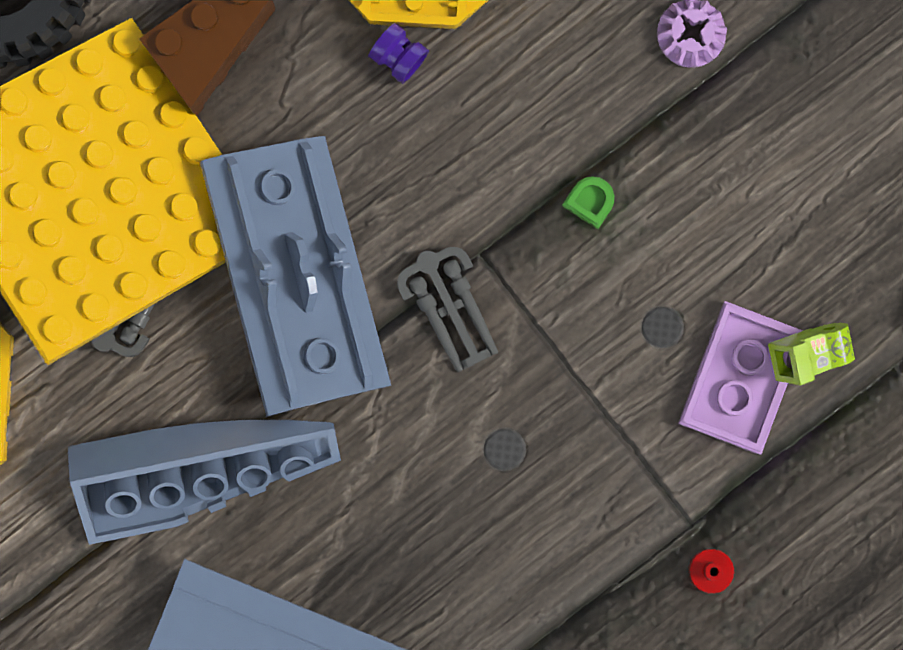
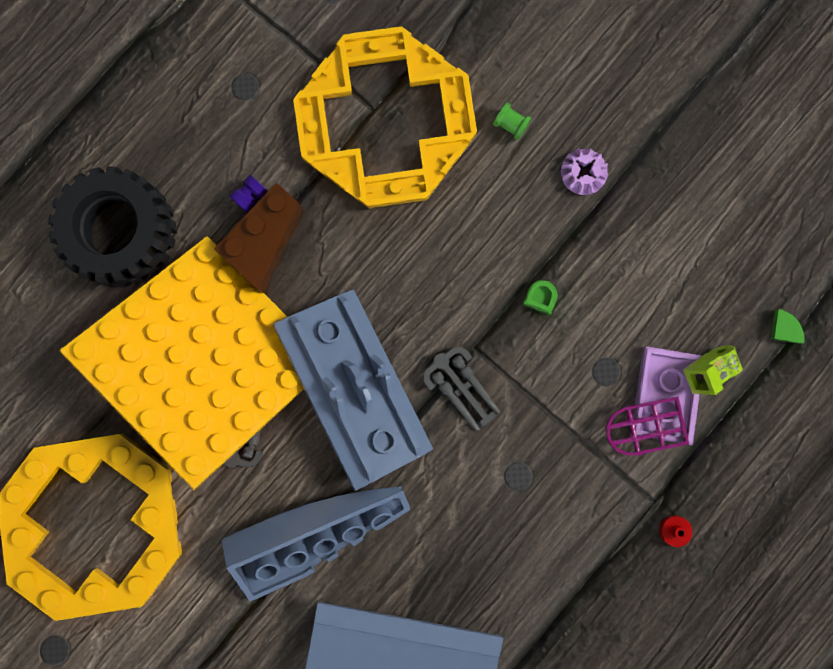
camera: 20 degrees left, 0 degrees up
dark purple wheel [368,23,429,84] -> none
none -> magenta window [606,396,689,456]

